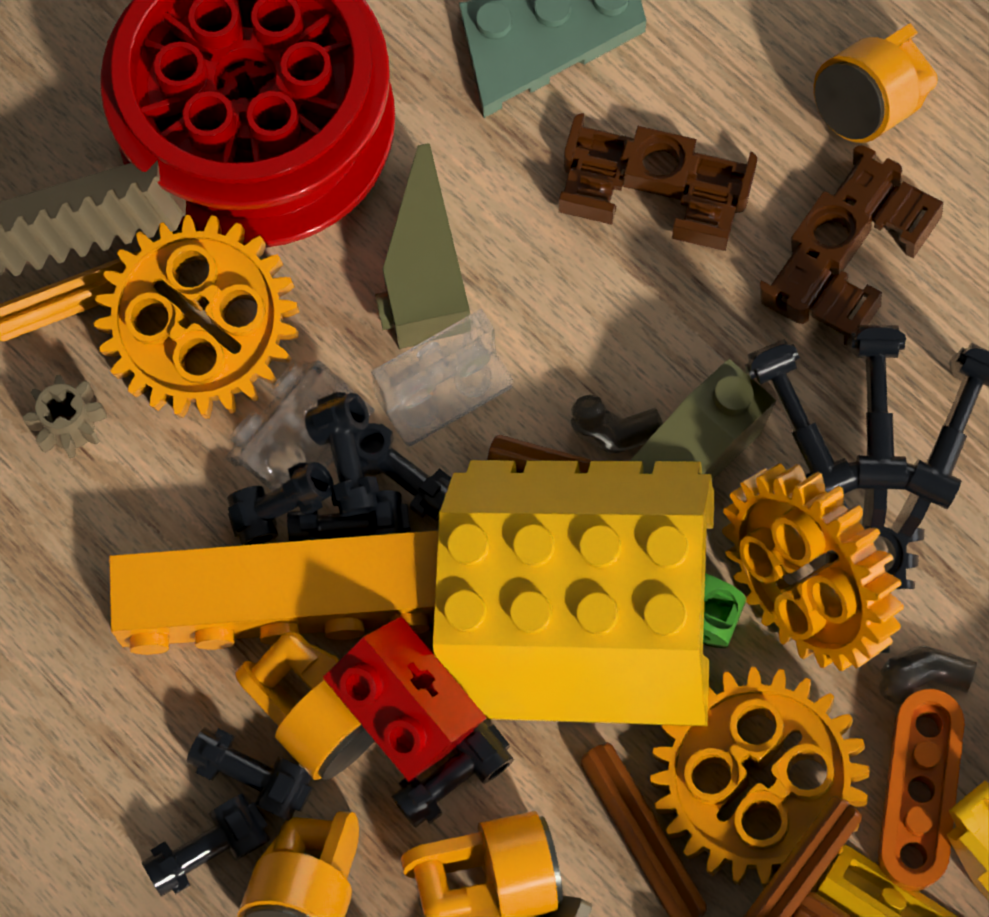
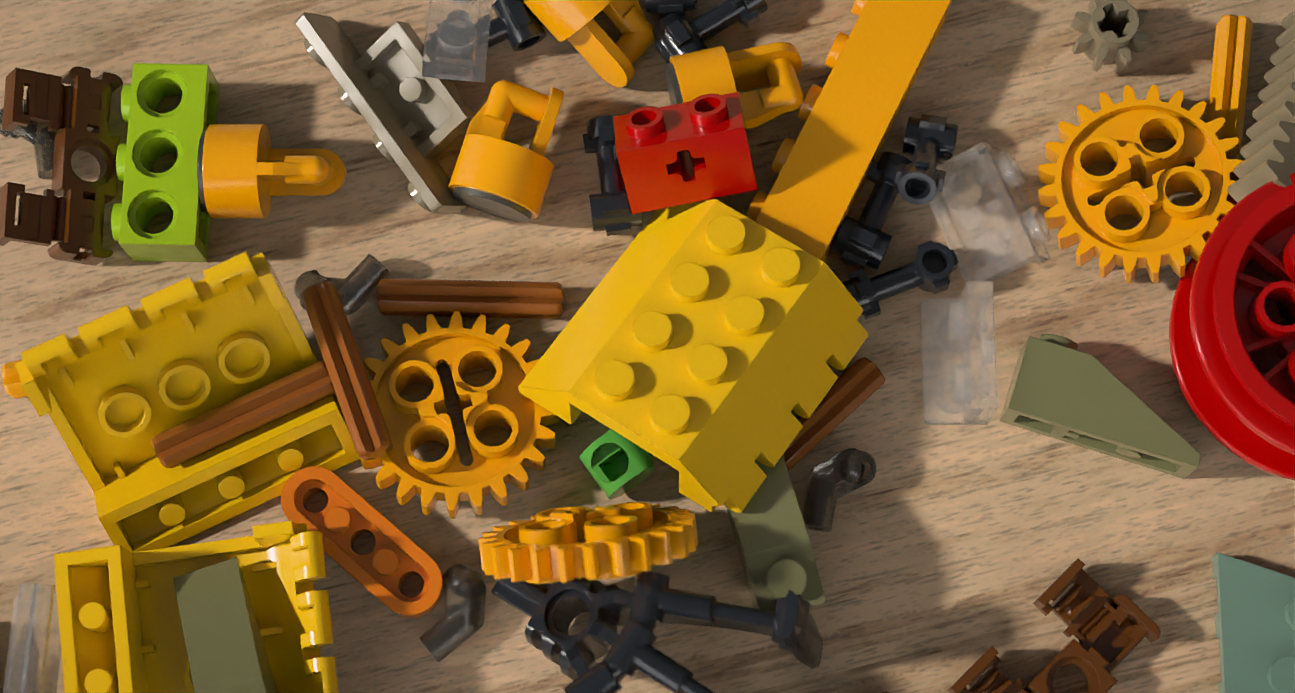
camera: 120 degrees right, 5 degrees up
black bar [305,392,380,517] -> none

